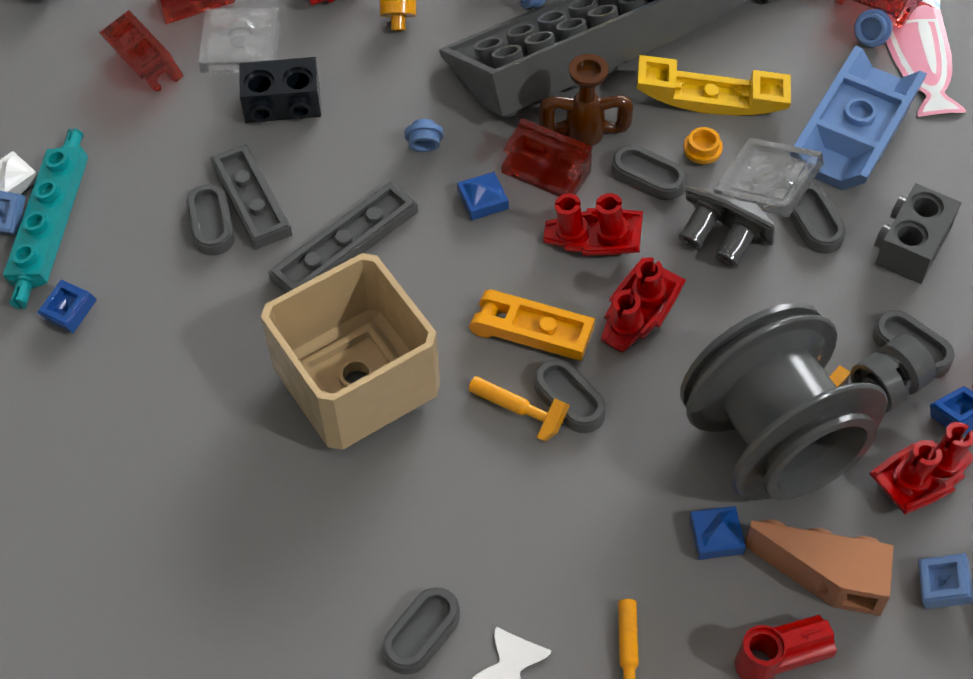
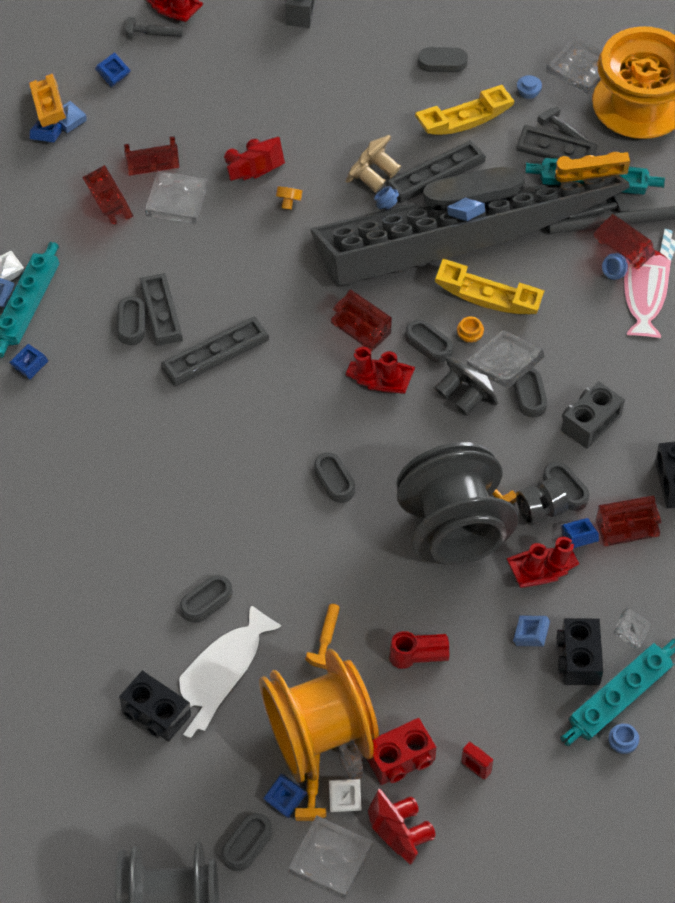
camera: 10 degrees right, 0 degrees up
black brick [239,57,321,123] -> none
tan plate [261,253,440,450] -> none
medium blue plate [404,119,444,152] -> none
blue tile [457,172,509,221] -> none
light orange piece [468,376,570,442] -> none
light orange plate [469,289,595,361] -> none
reddish brown piece [539,54,633,147] -> none
red connector [601,257,686,353] -> none
blue tile [689,506,746,560] -> none
nougat slope [745,520,894,616] -> none
medium blue piece [792,46,927,190] -> none

